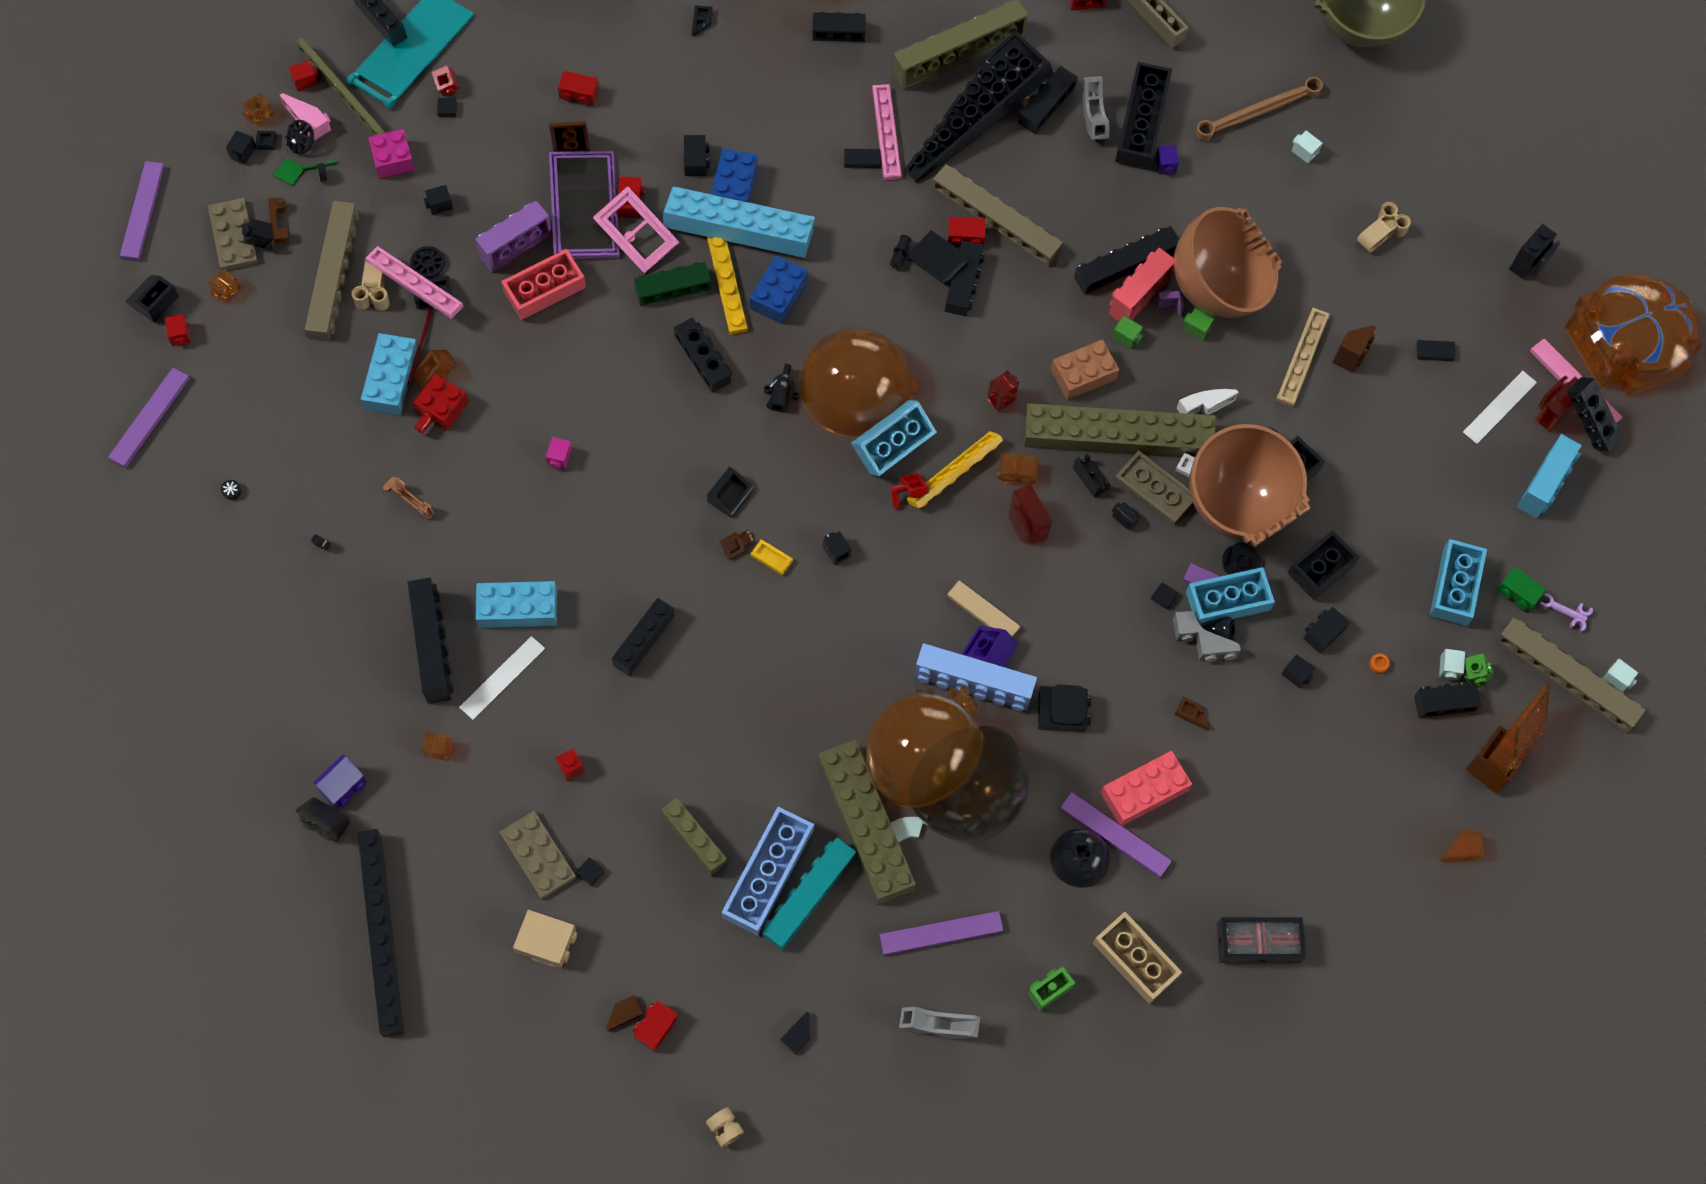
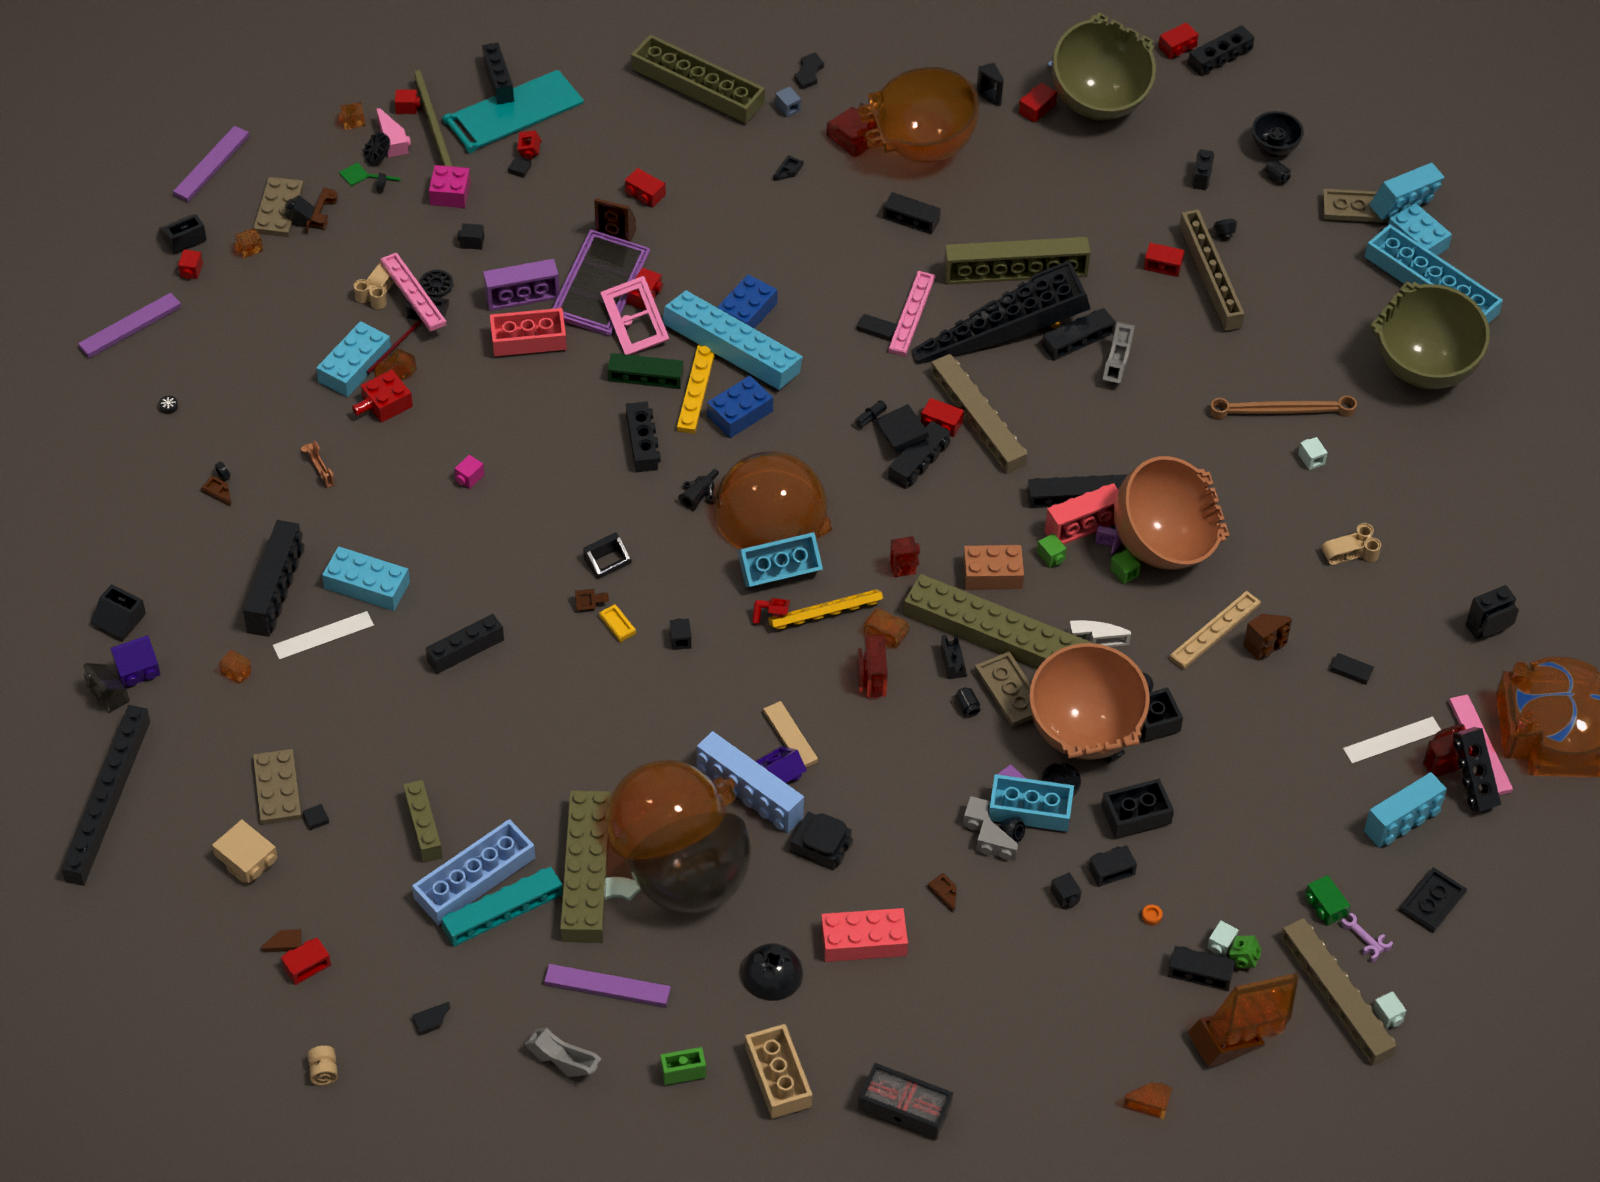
camera: 25 degrees right, 15 degrees down
black brick [226,130,256,163] -> none
black tile [256,131,276,150] -> none
dark tan brick [305,201,360,341] -> none
red brick [555,748,584,781] -> none
black piece [684,135,710,176] -> none
medium lavender tile [1060,792,1172,878] -> none
black brick [1115,62,1172,169] -> none
black tile [1151,582,1178,609] -> none
dark purple brick [1155,145,1179,175] -> none
medium azure brick [1429,539,1487,626] -> none
none -> black slope [91,584,146,640]
none -> reddish brown tile [201,475,231,506]
none -> black tile [1399,867,1467,933]

